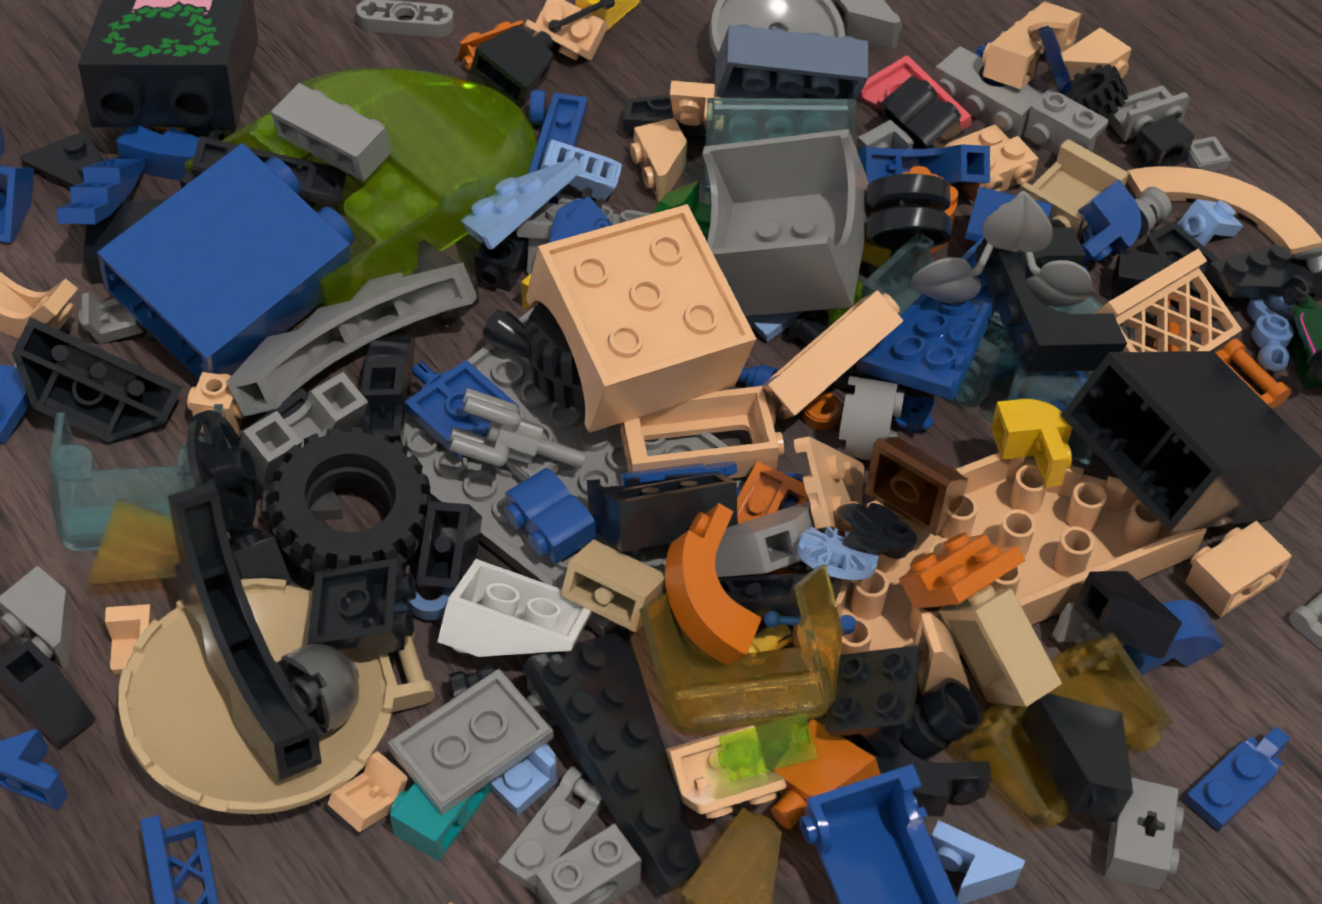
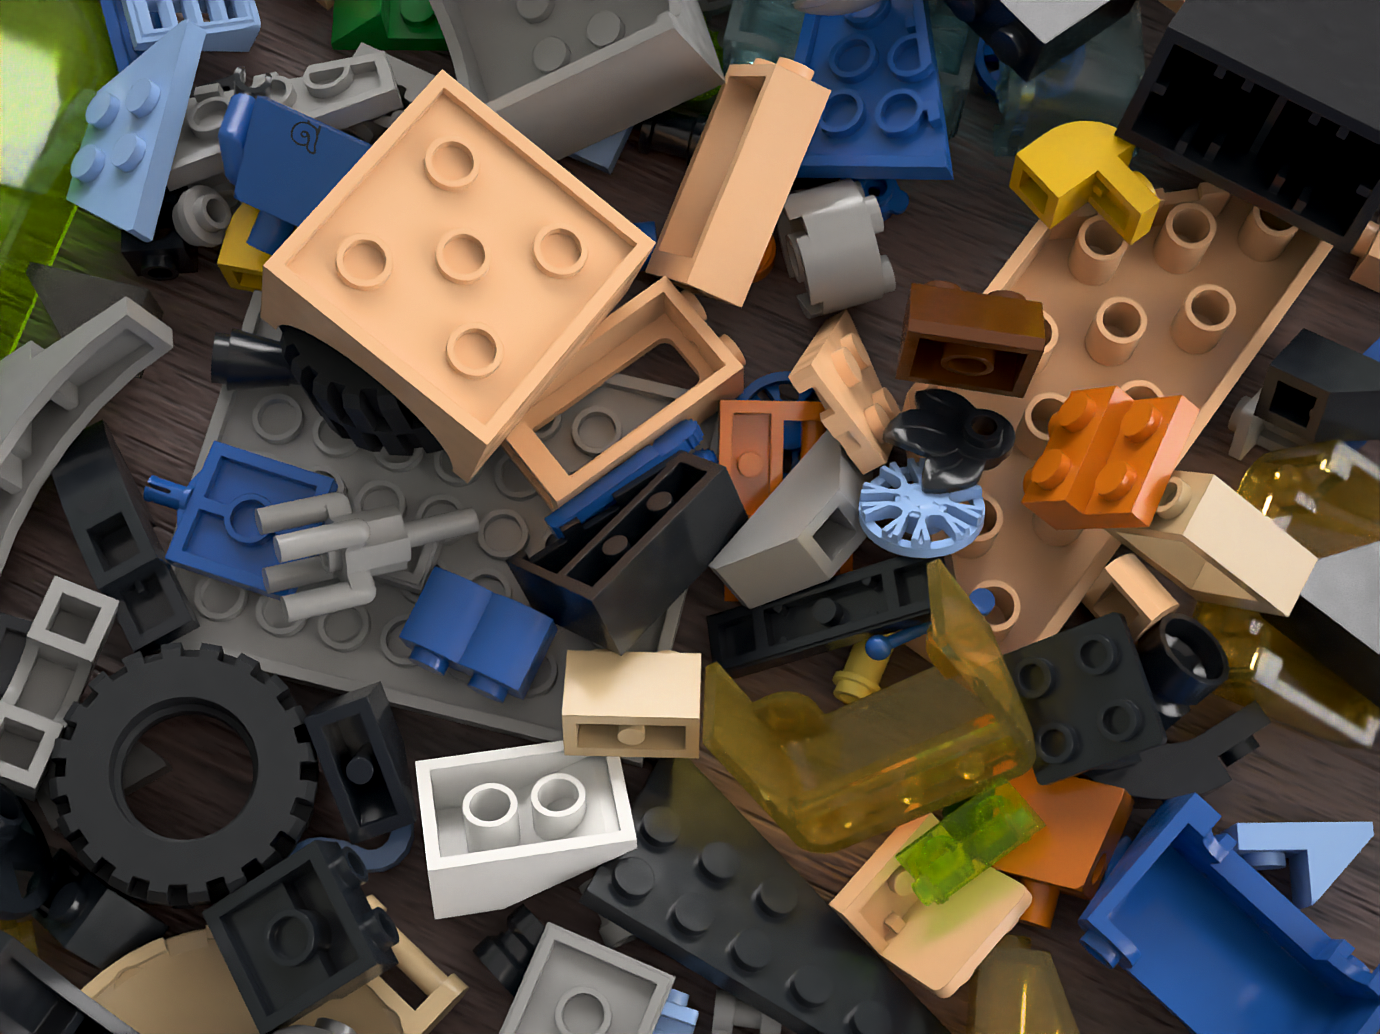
camera: 25 degrees left, 20 degrees up
orange arch [665,503,762,666] -> none
none -> light grey plate [172,185,232,247]

